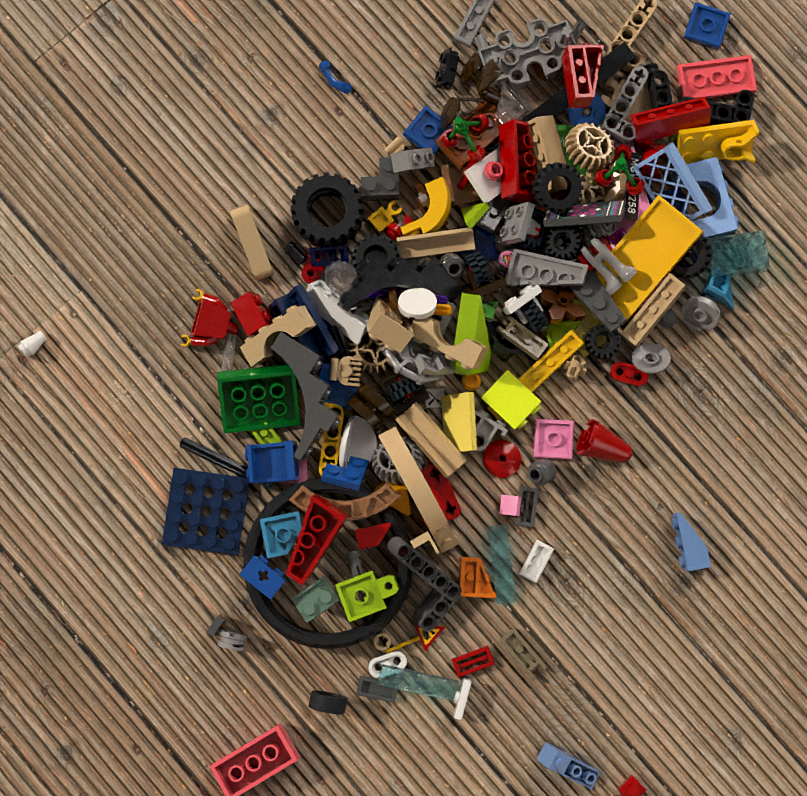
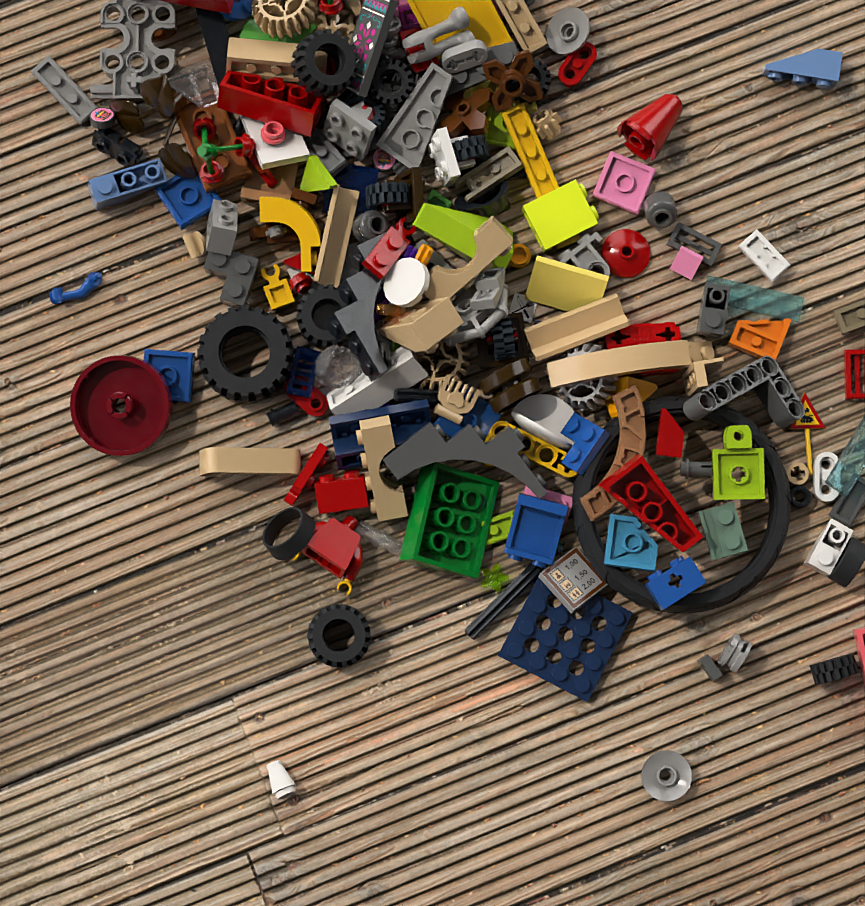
camera: 75 degrees left, 0 degrees up
none -> dark red piece [70,355,173,456]
none -> medium blue slope [88,158,168,210]
none -> dark grey tile [90,107,115,129]
none -> blue plate [144,349,195,403]
none -> black tyre [262,507,315,560]
none -> red plate [284,443,330,506]
none -> reddish brown plate [291,187,318,210]
none -> black tyre [307,604,371,668]
none -> plate [362,217,416,280]
none -> light grey beam [441,40,488,73]
none -> clear neon green plant [480,562,509,593]
none -> reddish brown plant [482,50,543,111]
none -> tile [538,547,608,614]
none -> light grey dish [641,750,692,801]
none -> dark grey slope [696,282,731,339]
none -> black axle [790,486,812,508]
none -> white slope [803,519,853,576]
none -> black tyre [810,653,859,685]

